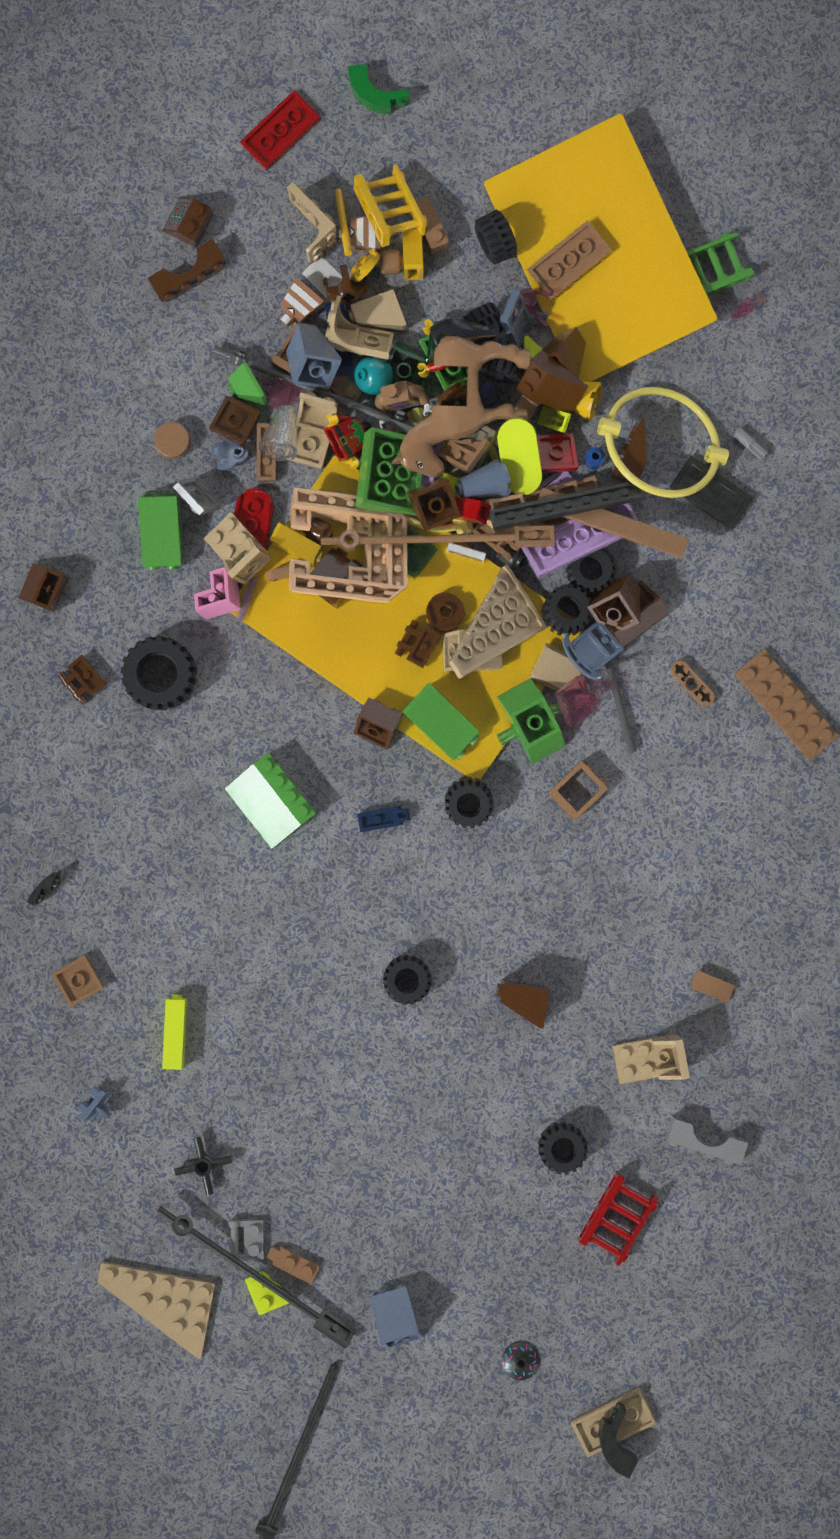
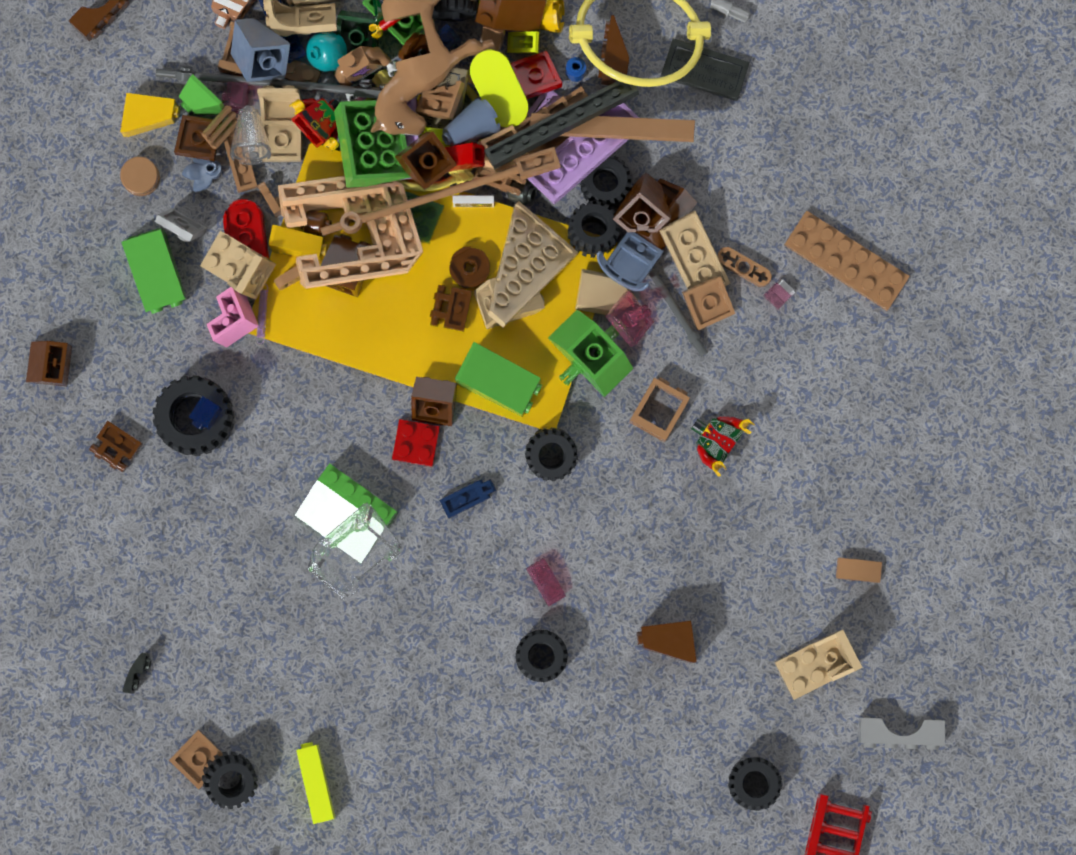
camera: 15 degrees left, 5 degrees down
none -> yellow slope [120,93,180,137]
none -> clear blue brick [189,396,223,430]
none -> medium nougat tile [201,106,241,149]
none -> black tyre [202,751,258,809]
none -> medium nougat plate [257,182,281,218]
none -> clear windscreen [307,503,402,600]
none -> red plate [392,419,440,467]
none -> clear pink slope [526,558,566,607]
none -> tan tile [659,210,731,289]
none -> medium nougat plate [682,276,735,330]
none -> torso [691,416,755,477]
none -> clear pink piece [763,279,795,310]

